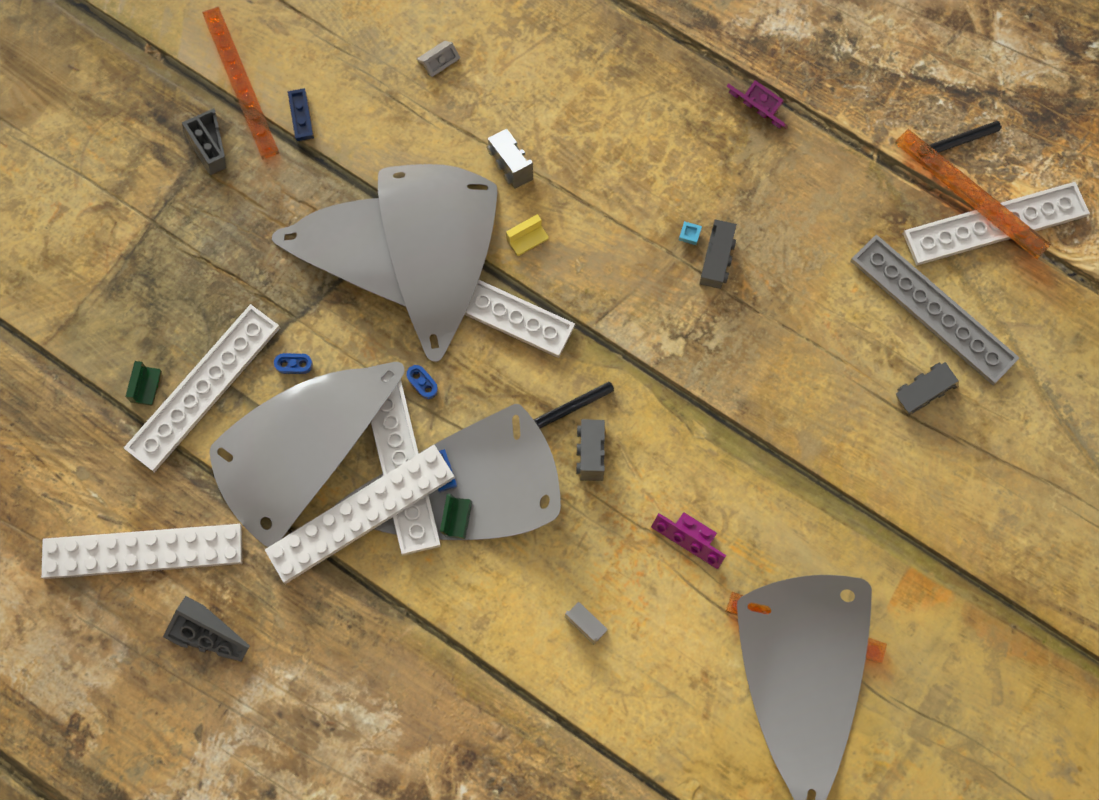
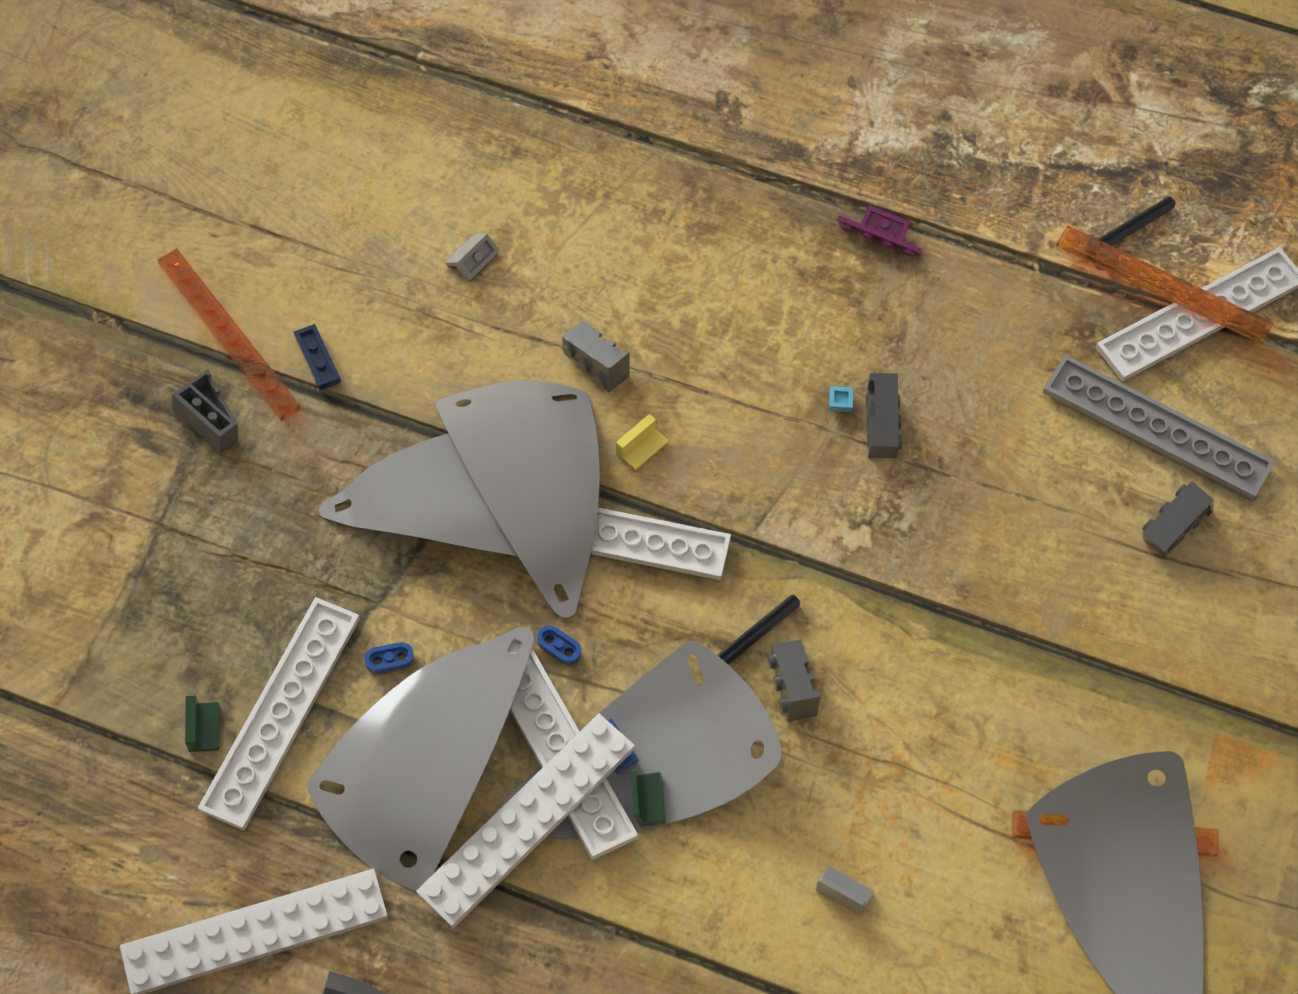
camera: 15 degrees left, 10 degrees down
magenta bracket [651,512,727,569] -> none

